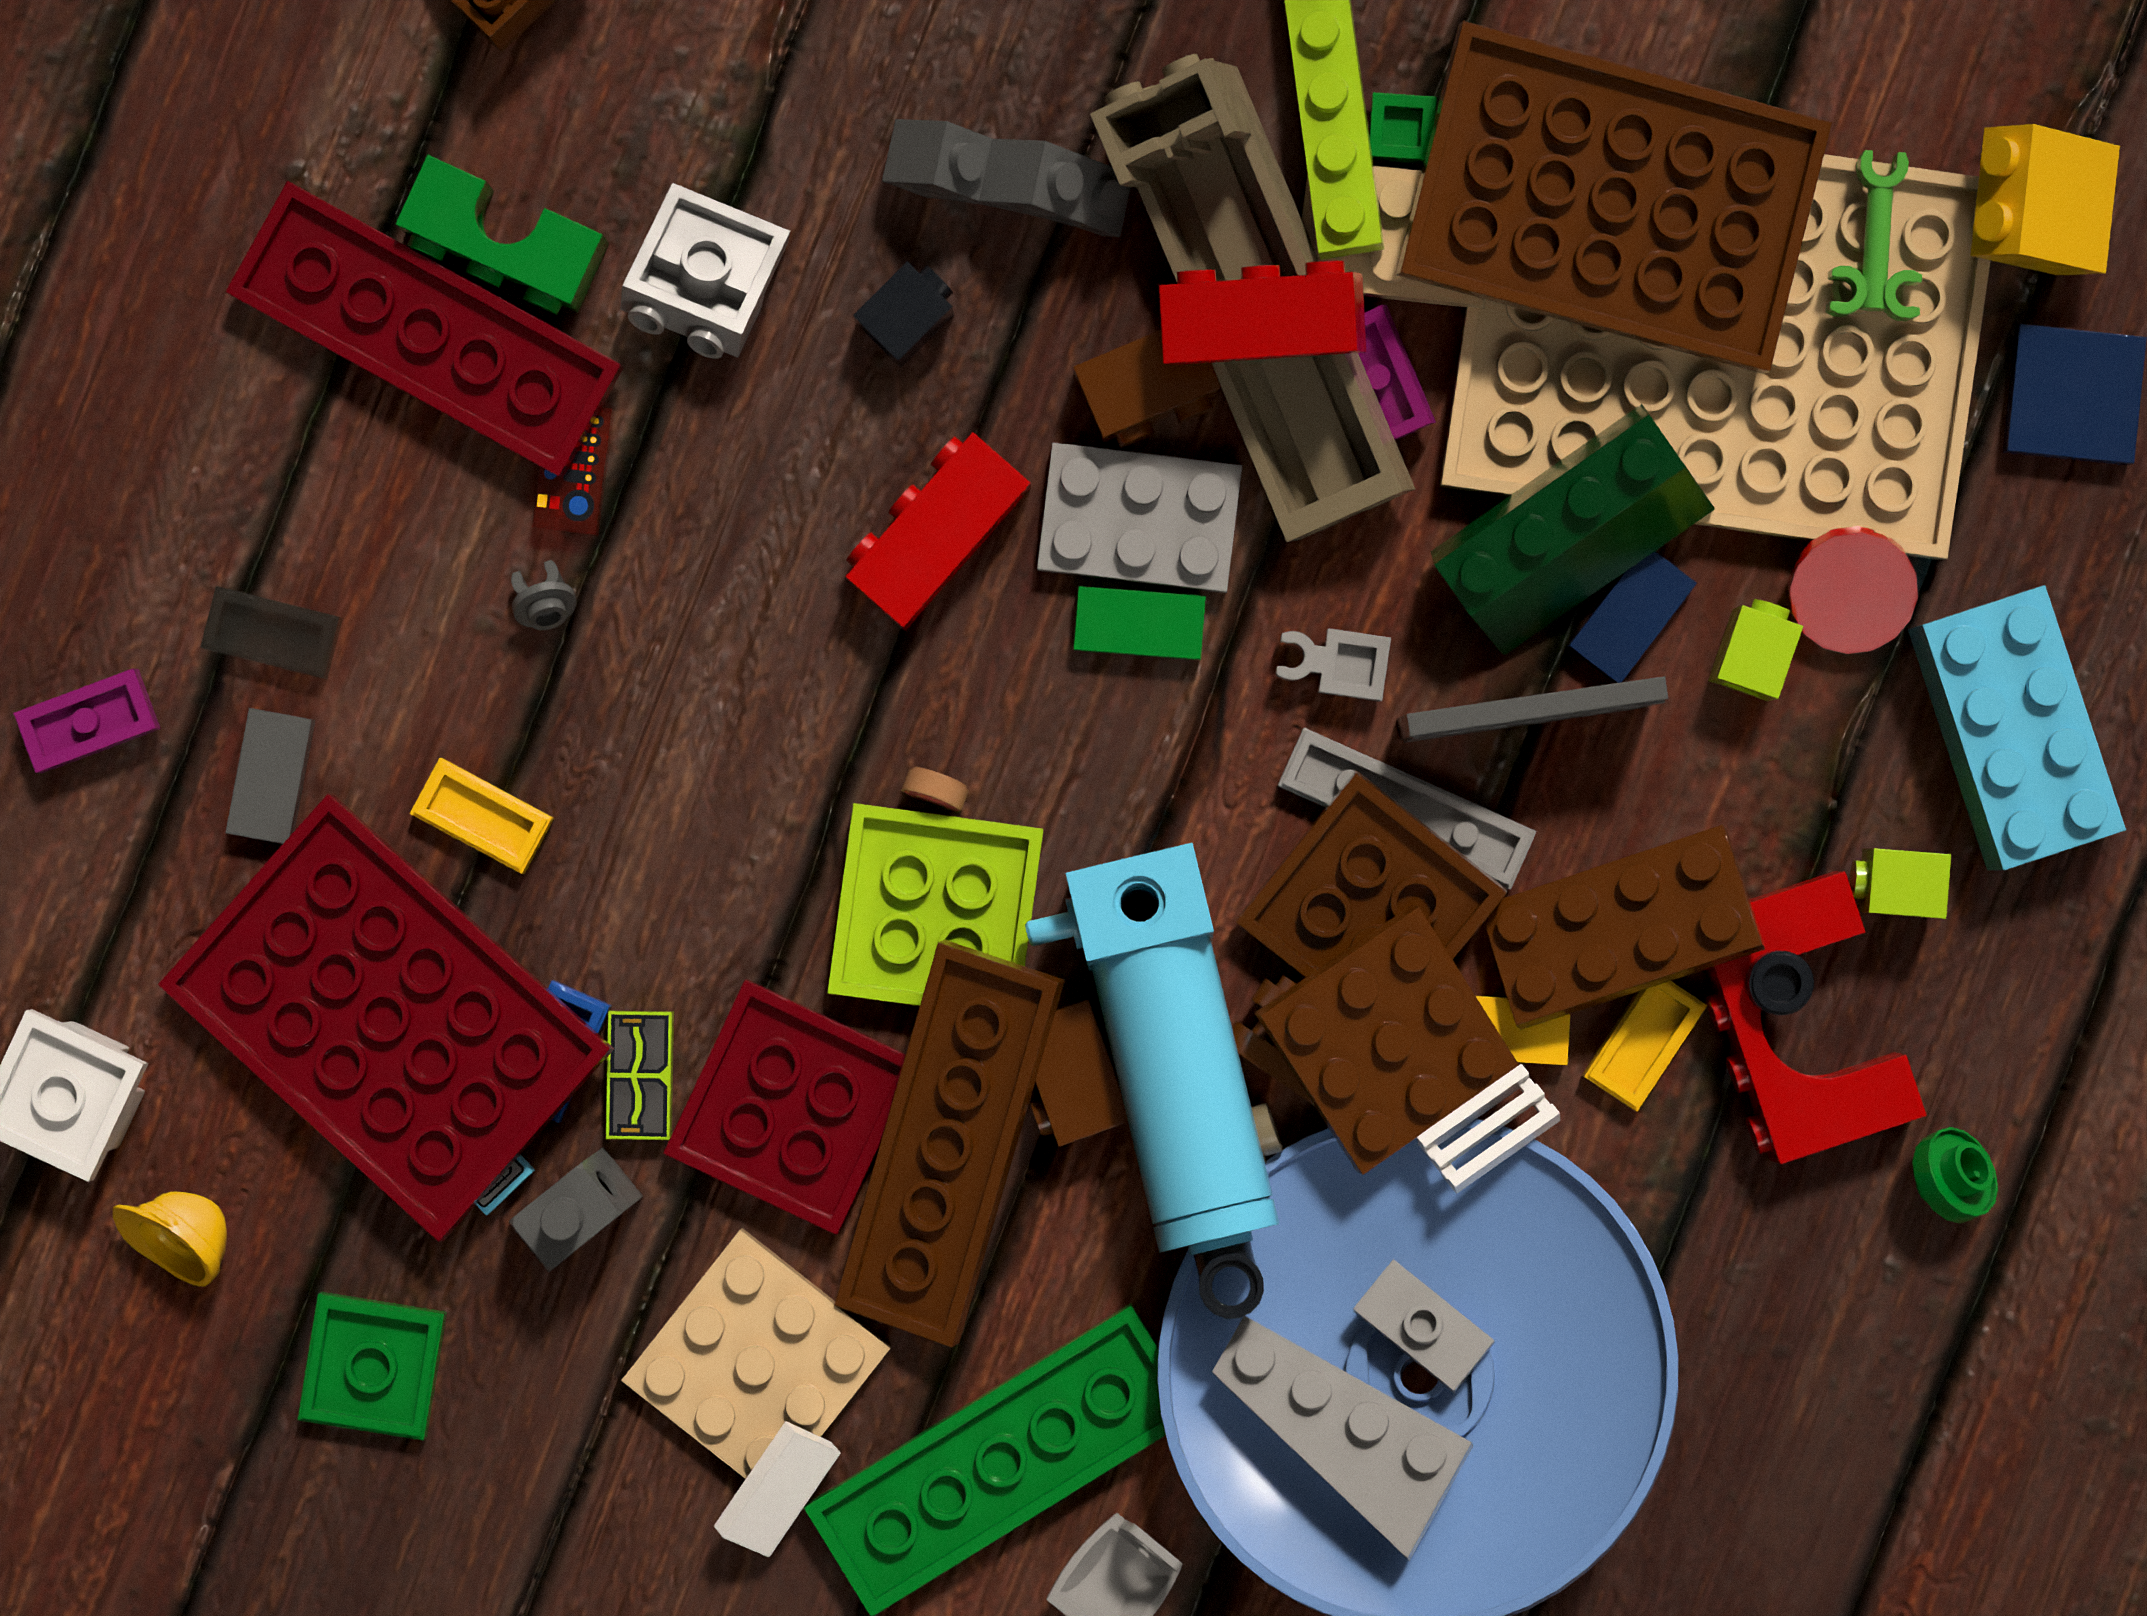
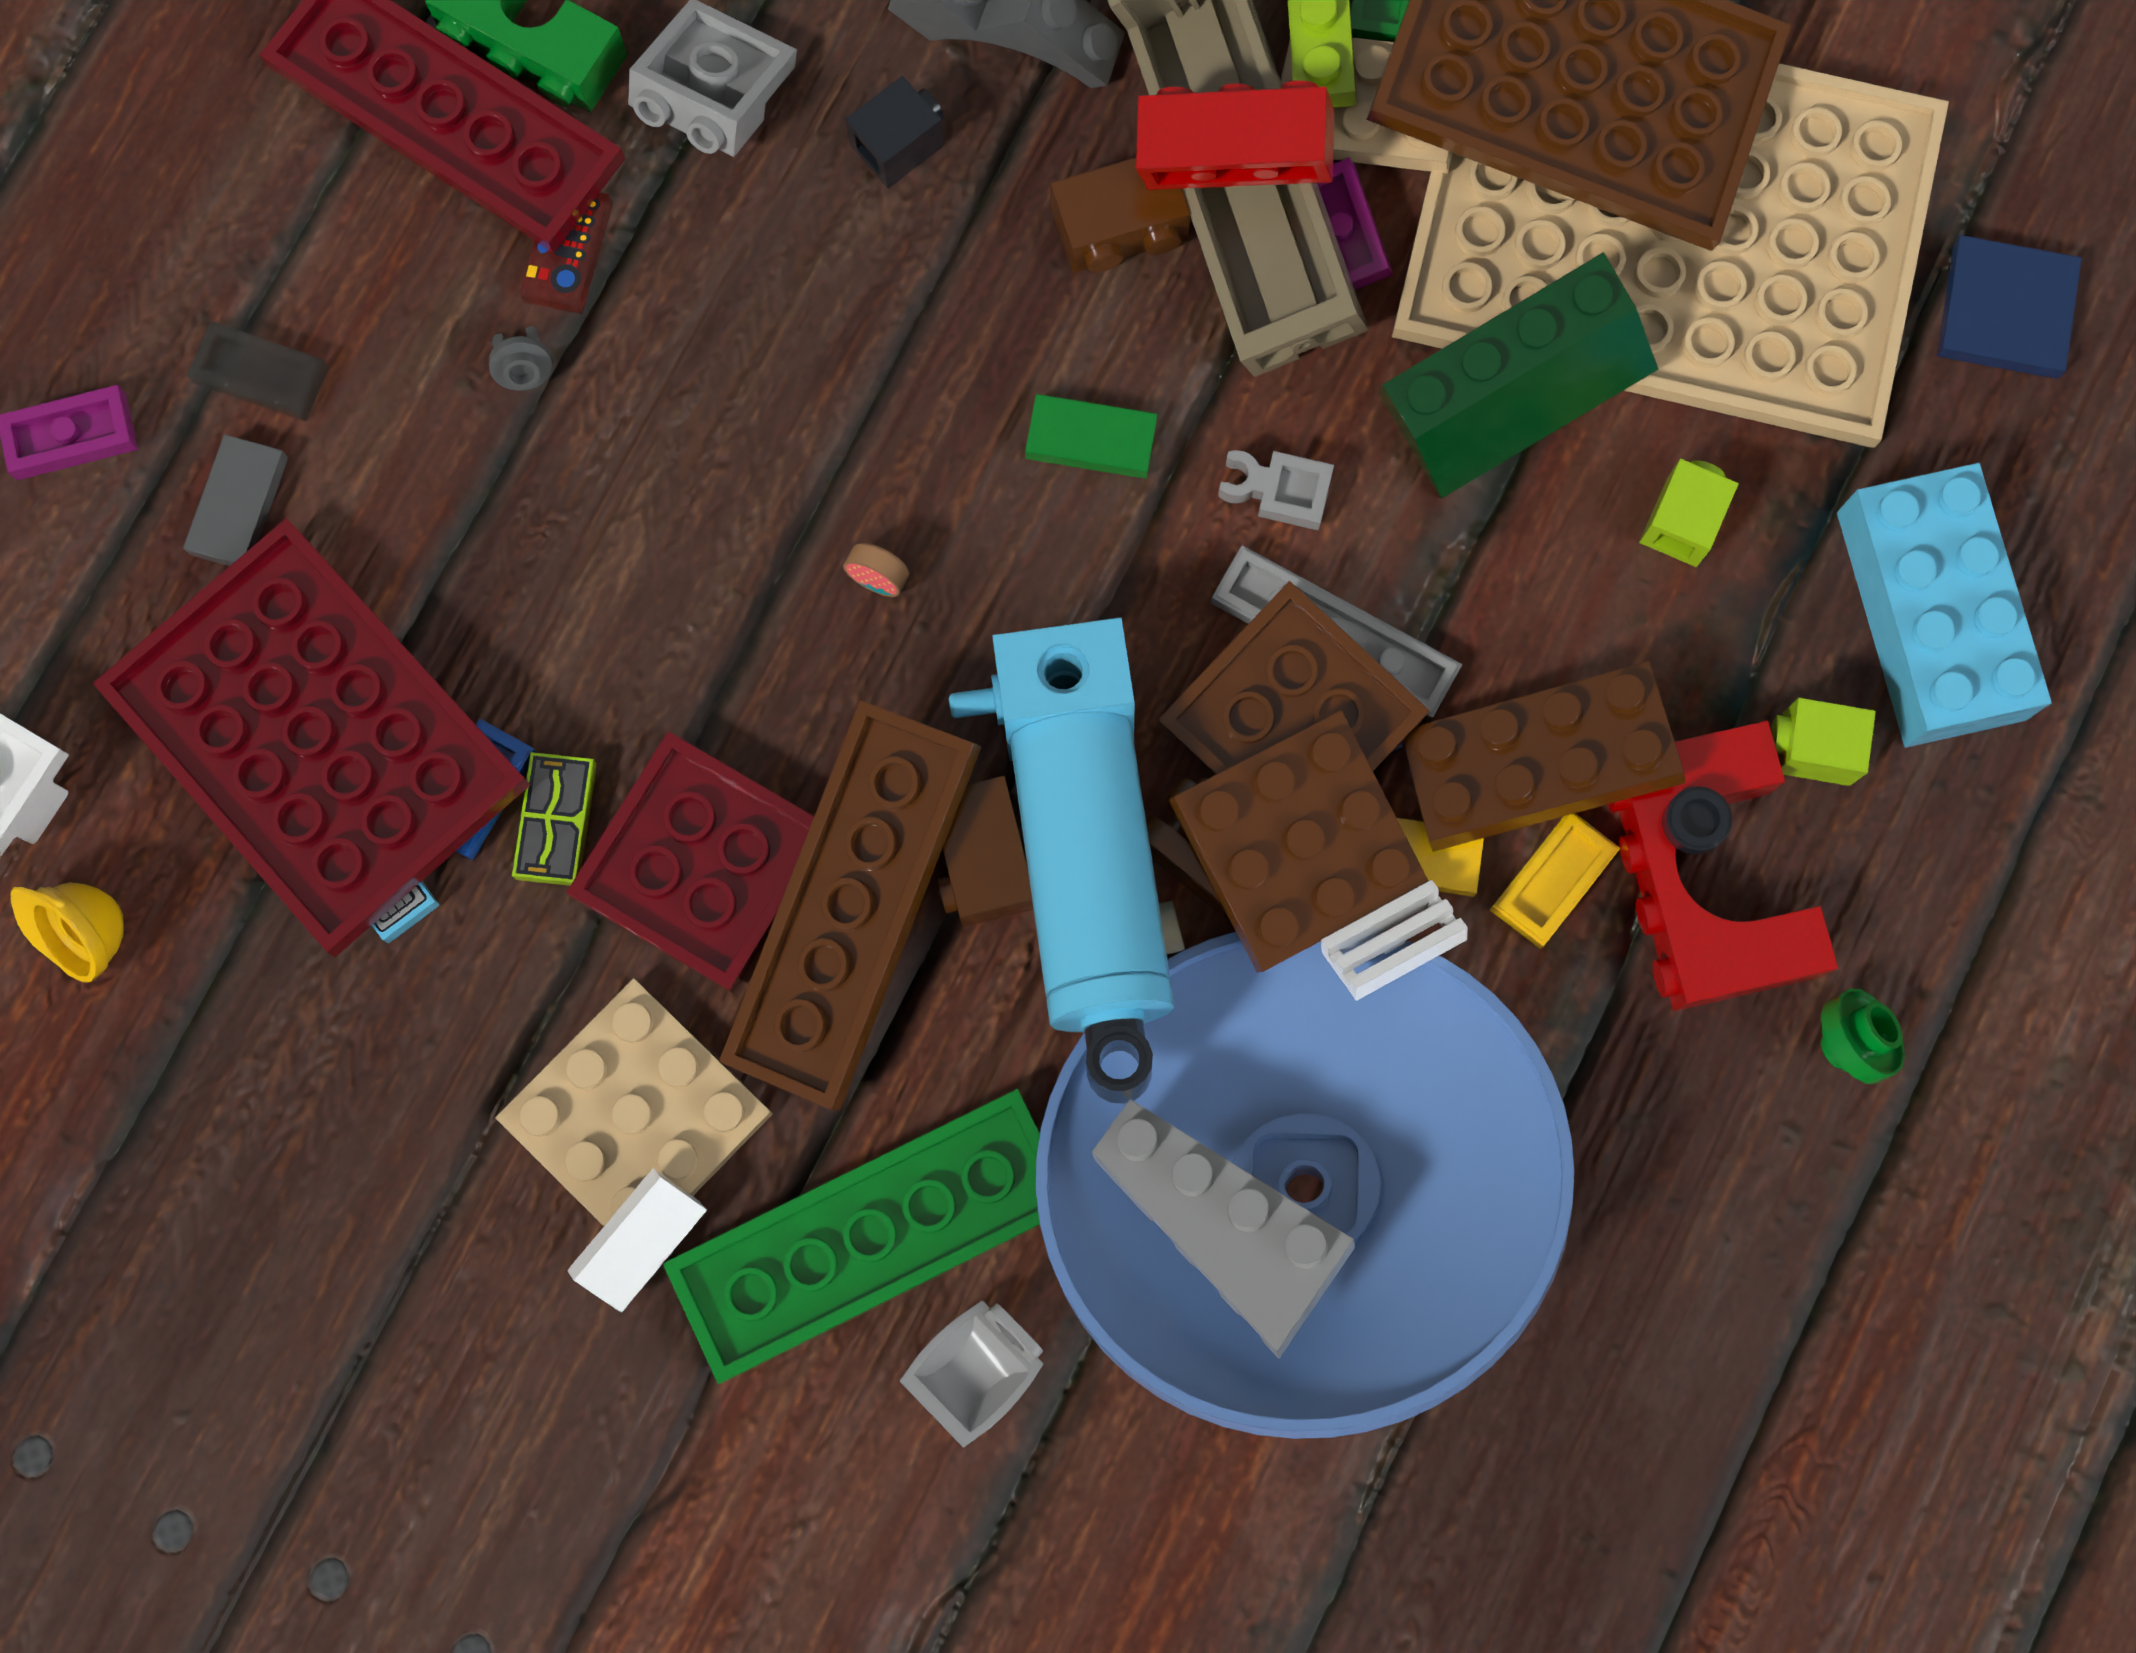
camera: 10 degrees right, 10 degrees down
green tile [298,1292,447,1440] -> none
yellow tile [410,758,554,874] -> none
dark grey torso [508,1147,643,1273] -> none
lime plate [828,803,1044,1006] -> none
red brick [845,432,1031,631] -> none
light grey plate [1037,443,1242,593] -> none
light grey plate [1353,1259,1495,1393] -> none
dark grey tile [1397,676,1669,743] -> none
dark blue tile [1567,551,1697,683] -> none
red tile [1787,526,1918,654] -> none
bright green bar [1825,150,1922,321] -> none
yellow brick [1970,124,2120,275] -> none

